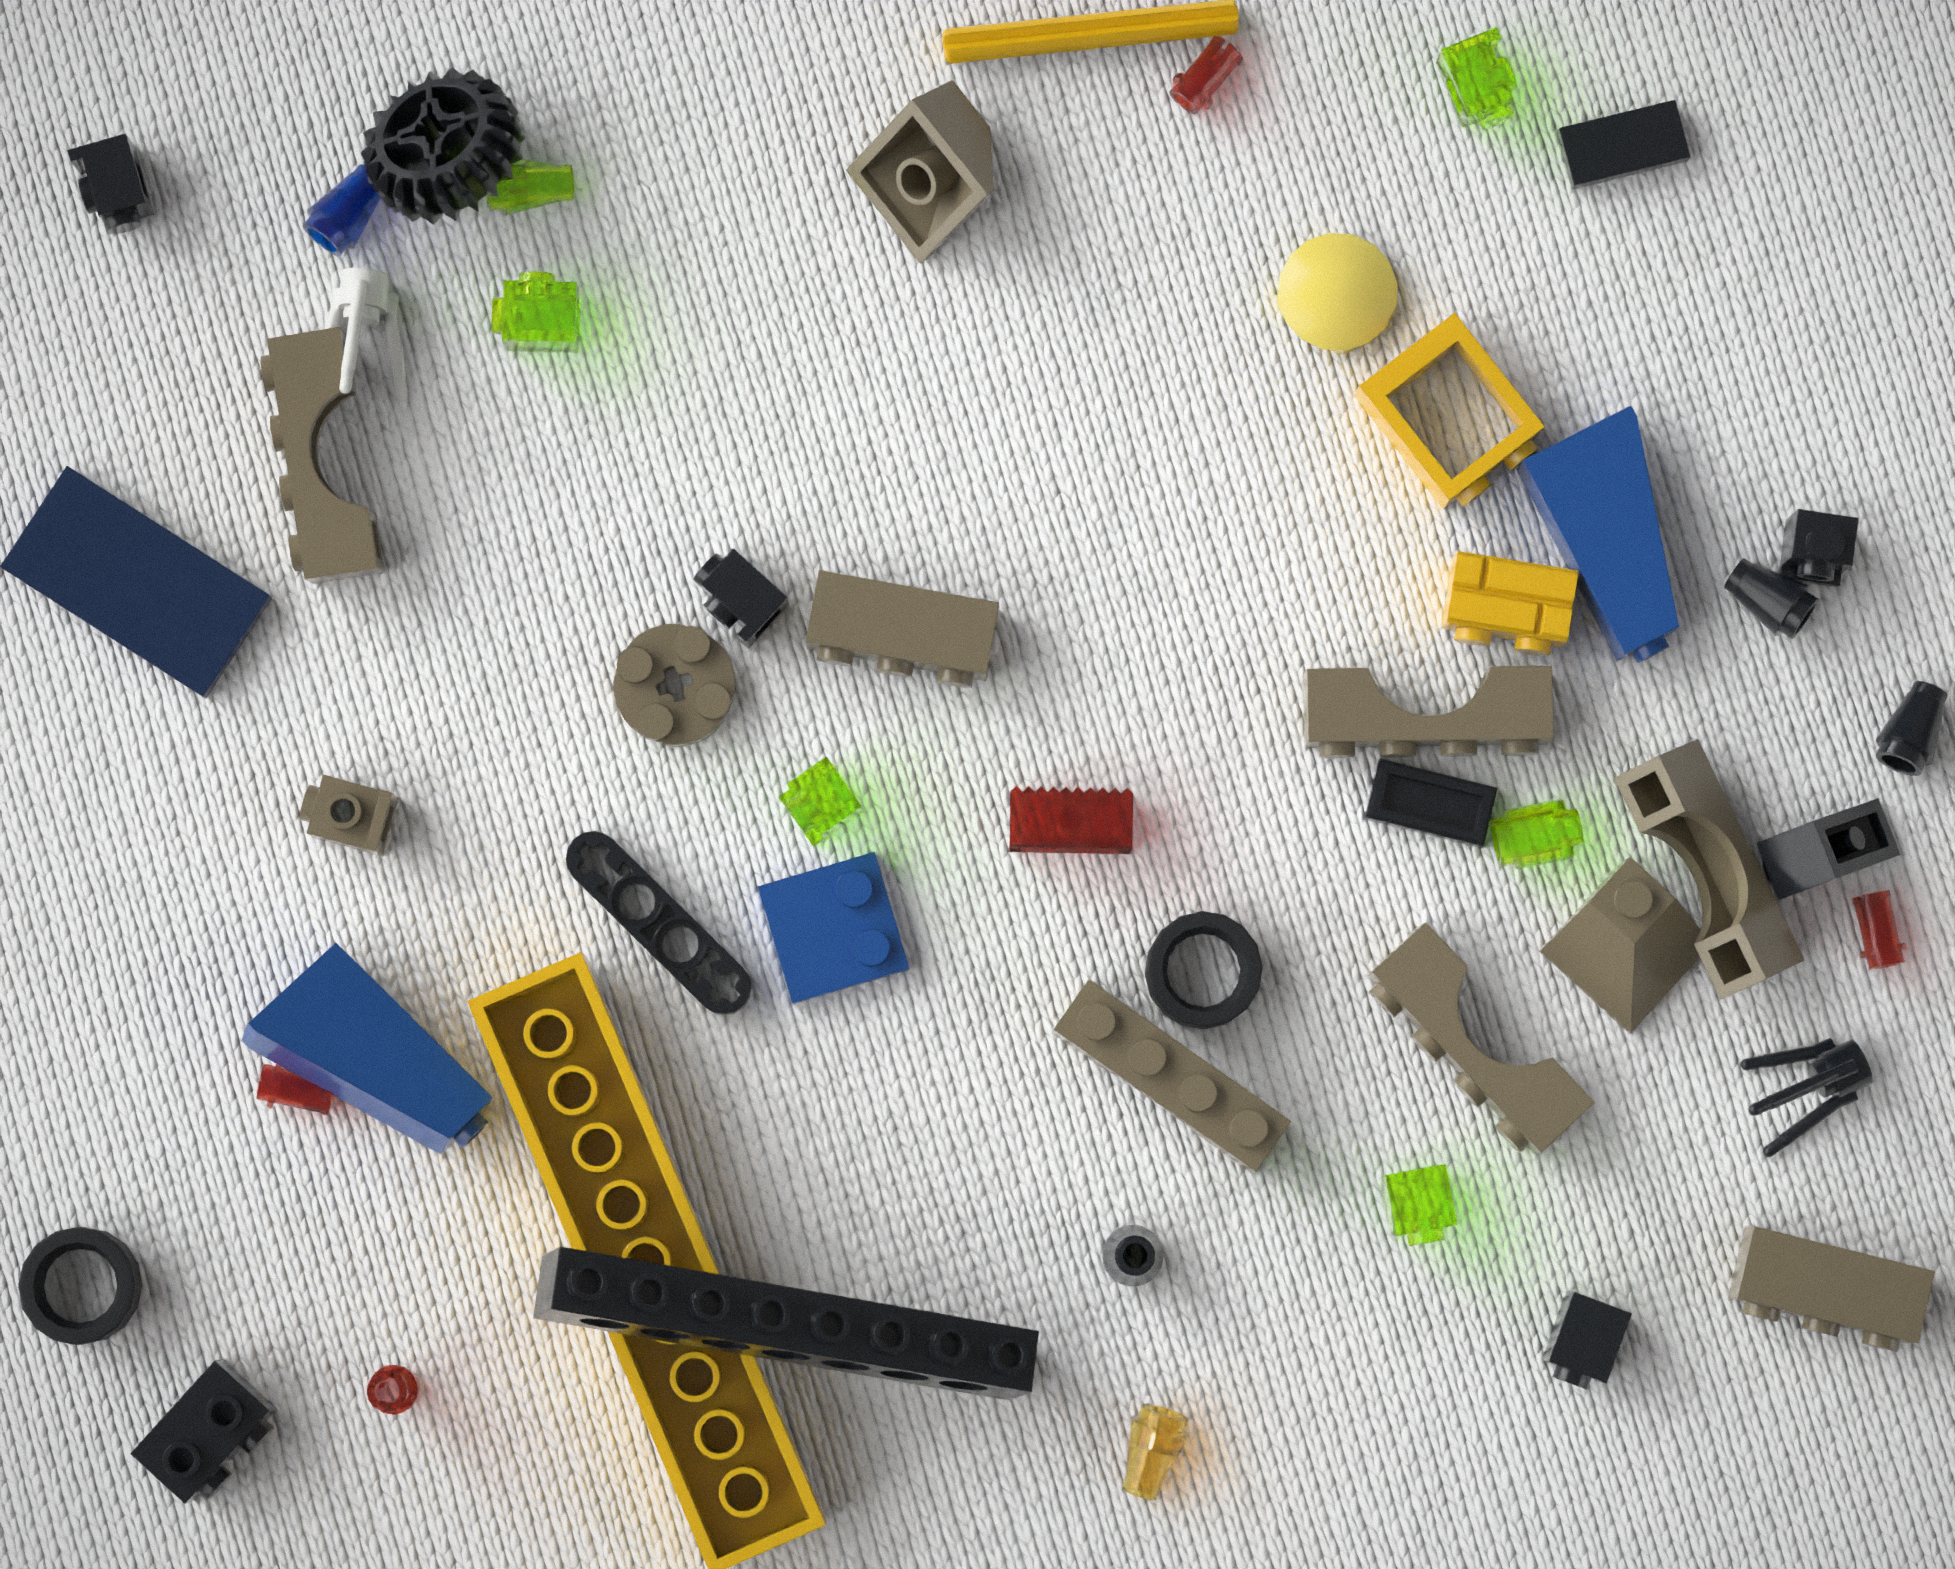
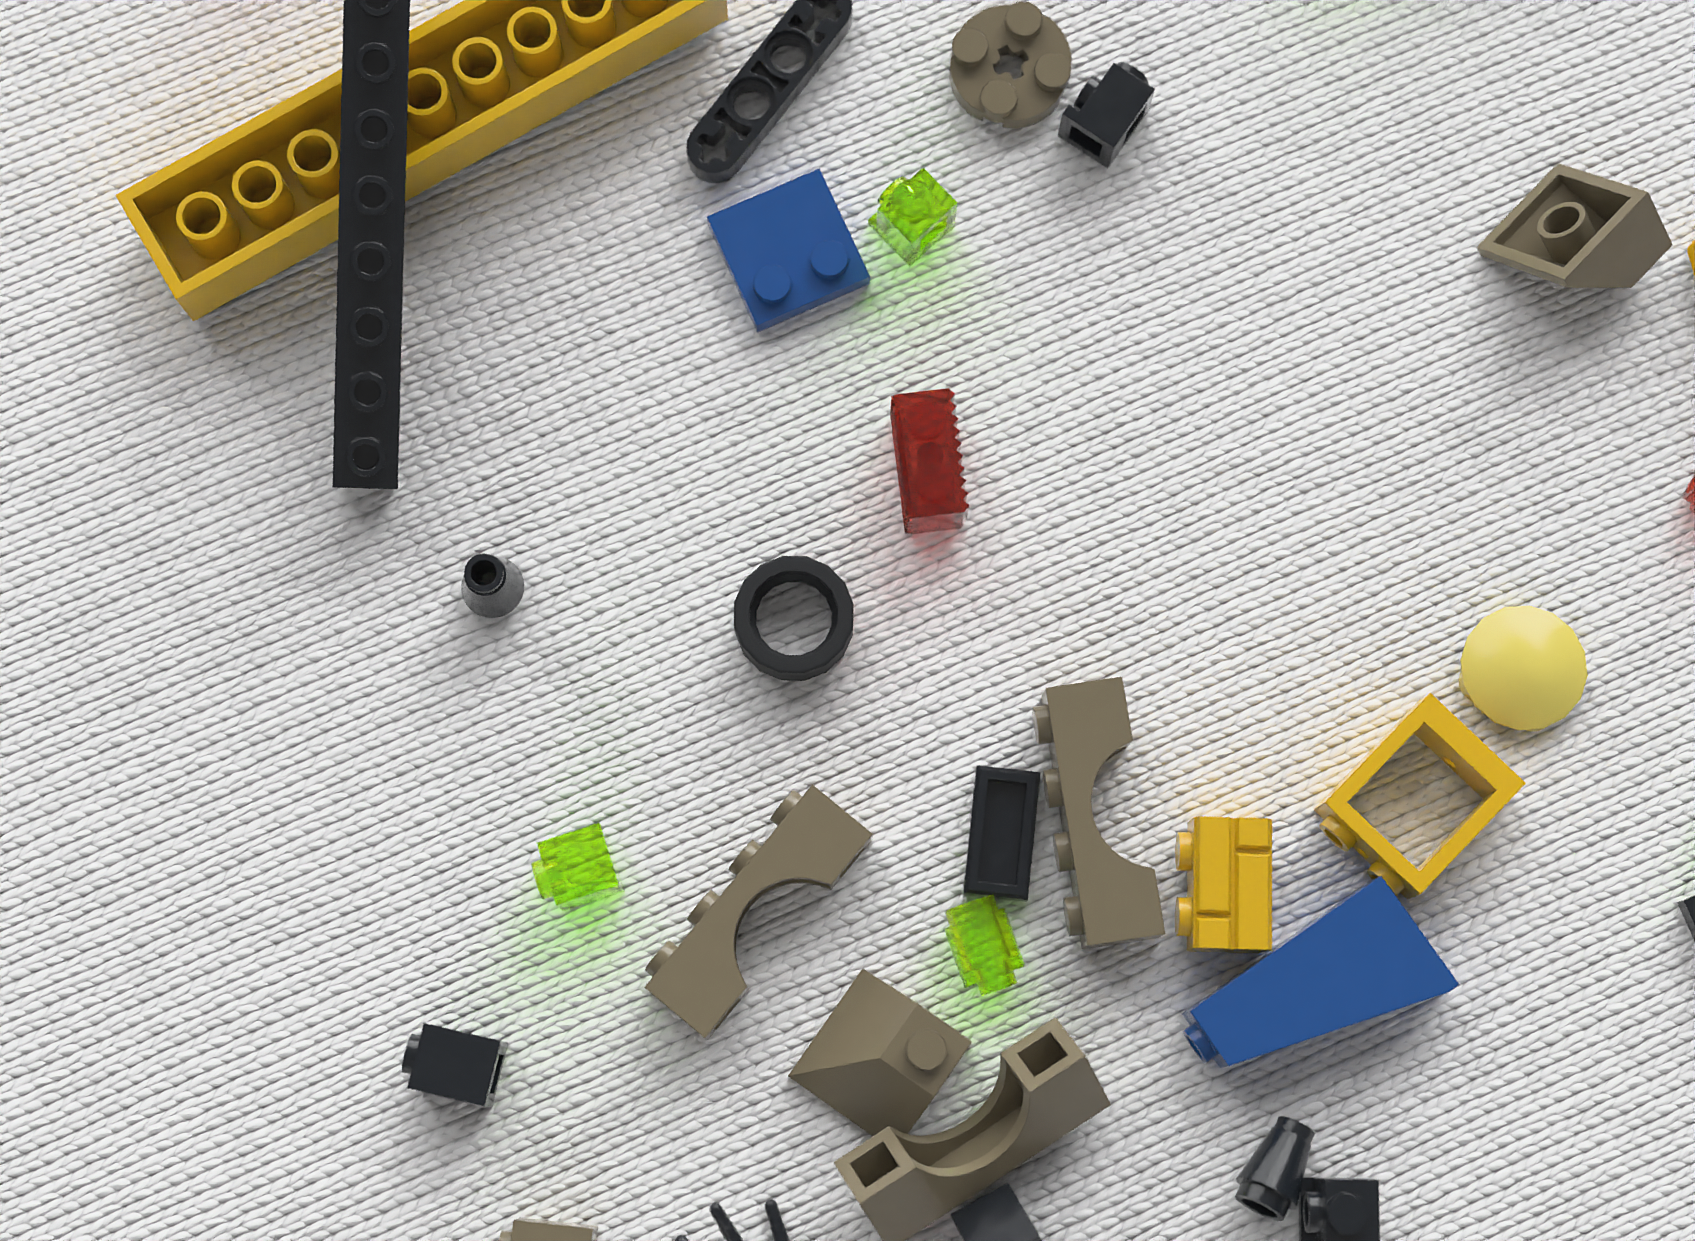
camera: 85 degrees right, 5 degrees down
dark tan brick [806,570,999,688] -> none
dark tan arch [1052,979,1291,1173] -> none
clear yellow cone [1122,1403,1190,1500] -> none

